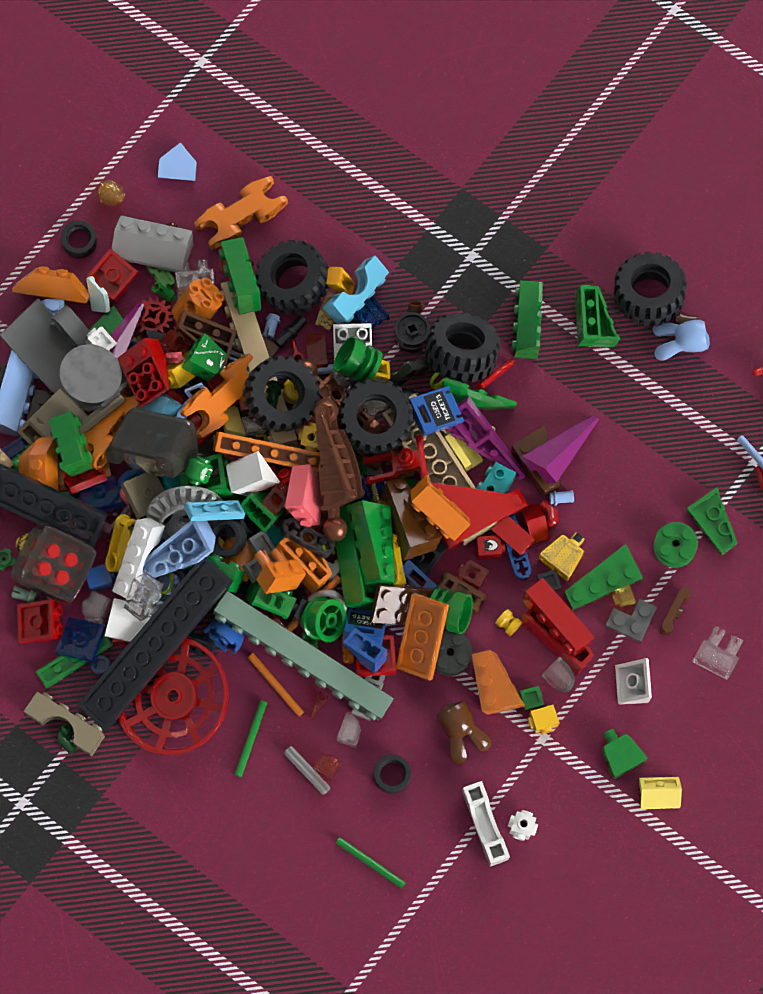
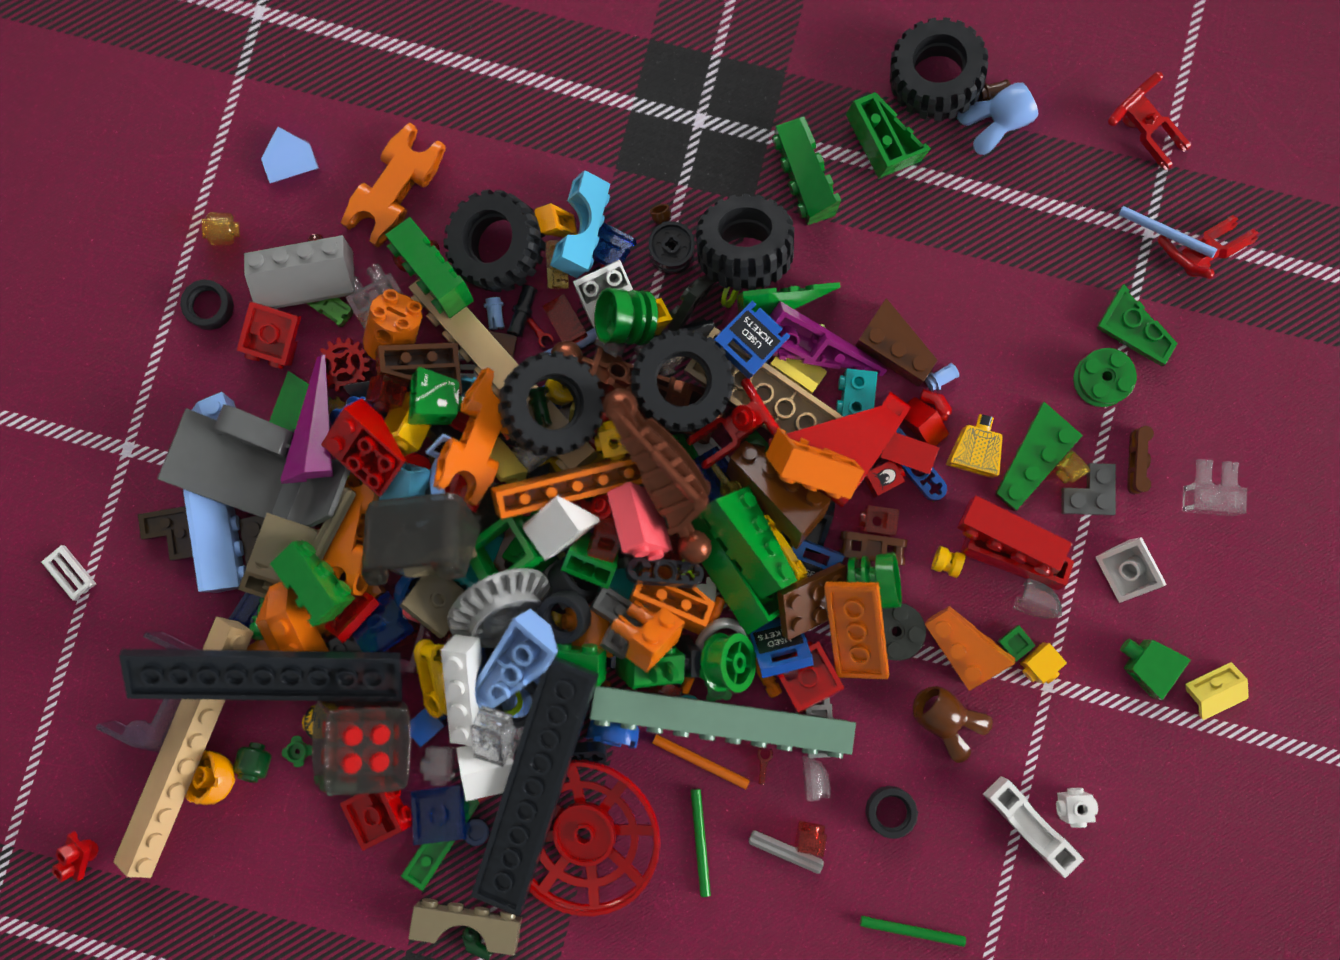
camera: 20 degrees left, 10 degrees up
orange wedge [12,266,90,303] -> none
flat silver sticker [60,344,122,403] -> none
light aqua tile [86,276,110,313] -> none
white bracket [86,326,117,351] -> none
green pin [152,281,176,303] -> none
coral axle [165,352,184,364] -> none
medium azure tile [184,500,245,521] -> none
green head [185,456,213,486] -> none
blue arch [343,628,387,673] -> none
red bar [477,359,515,390] -> none
magenta wedge [520,416,599,484] -> none
black plate [536,569,561,591] -> none

